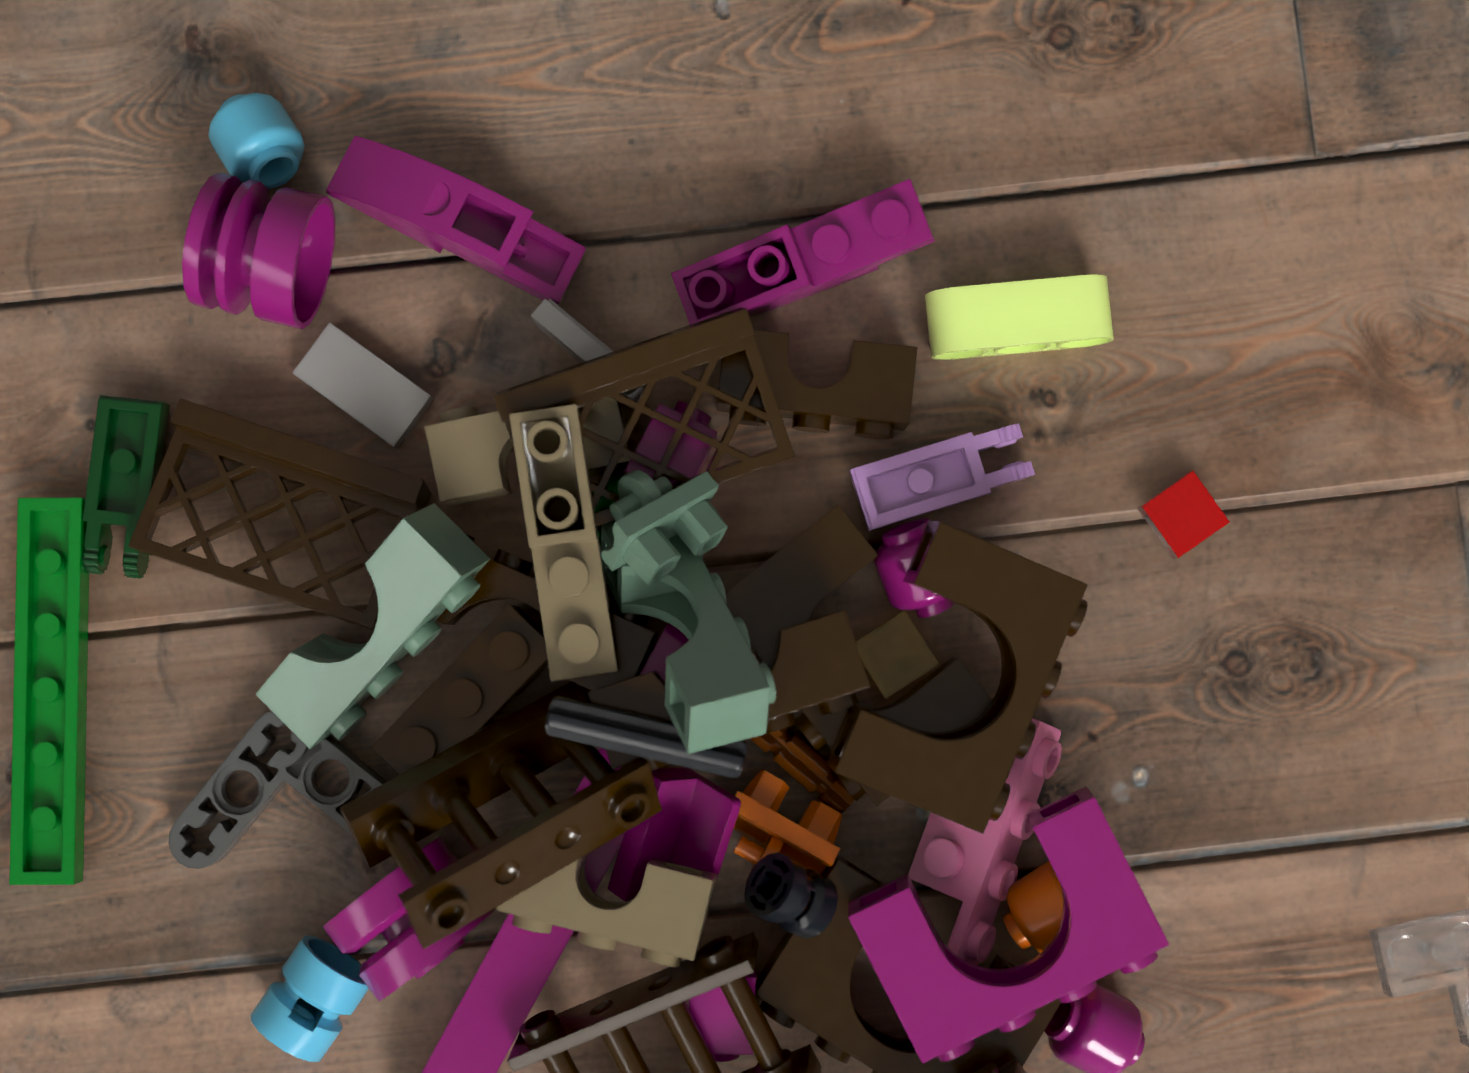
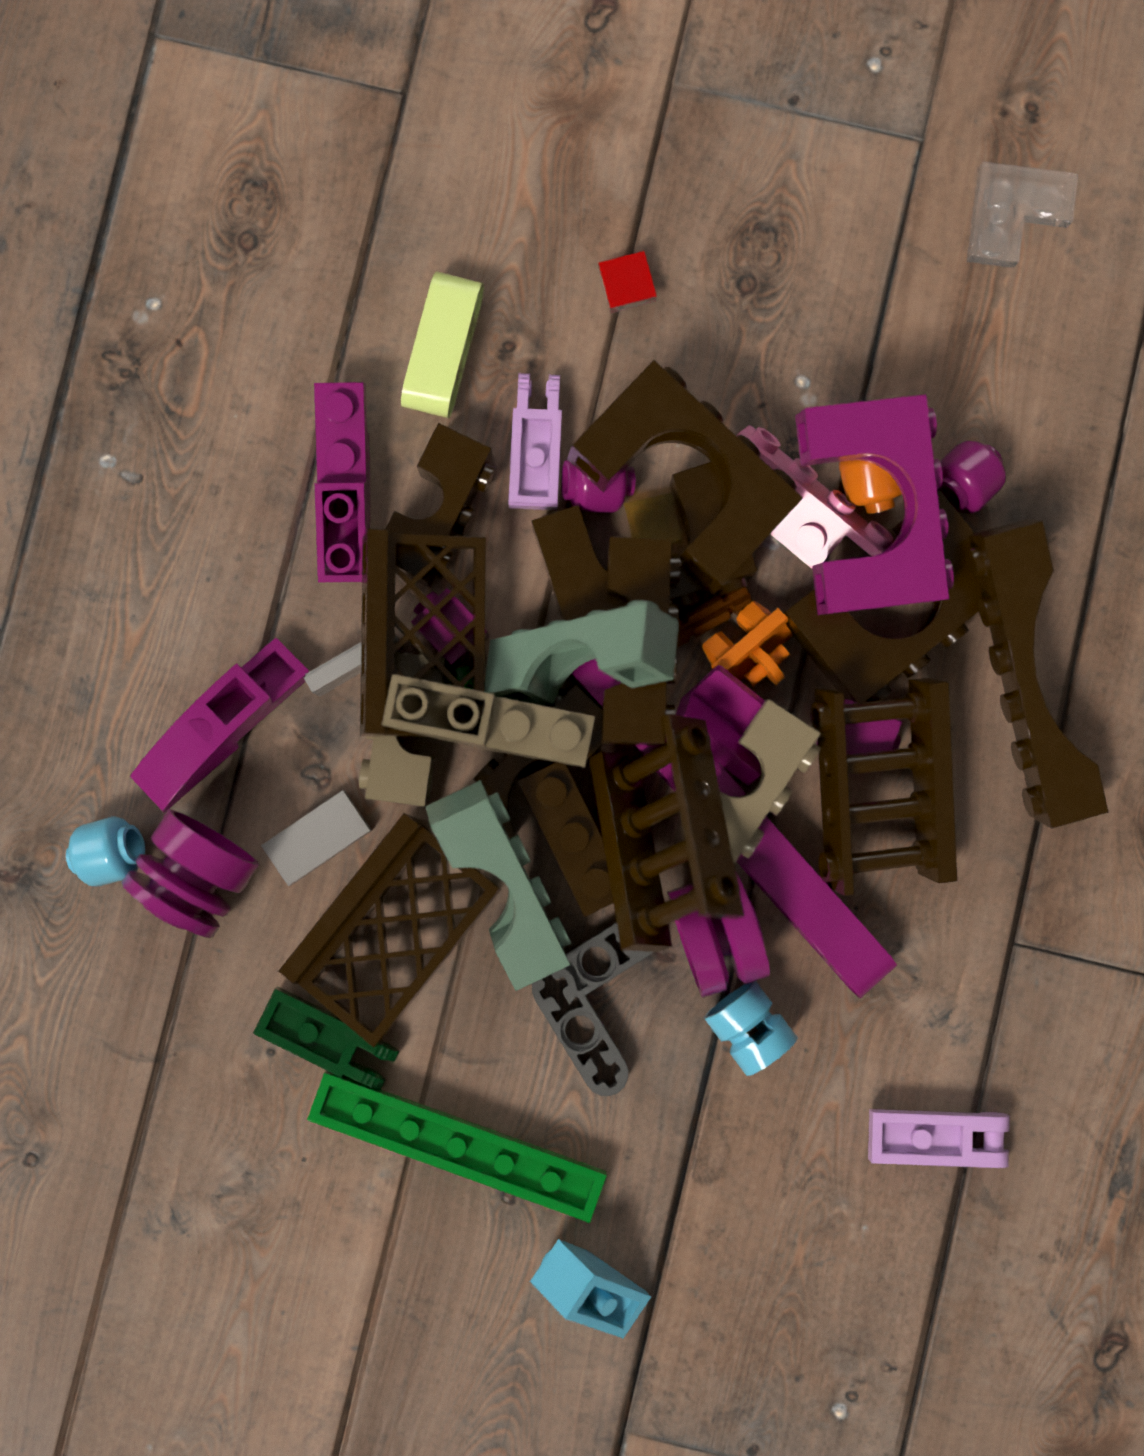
camera: 70 degrees left, 0 degrees up
black axle [545,696,747,778] -> none
sand green hips [600,470,728,586] -> none
black wheel [744,852,838,939] -> none

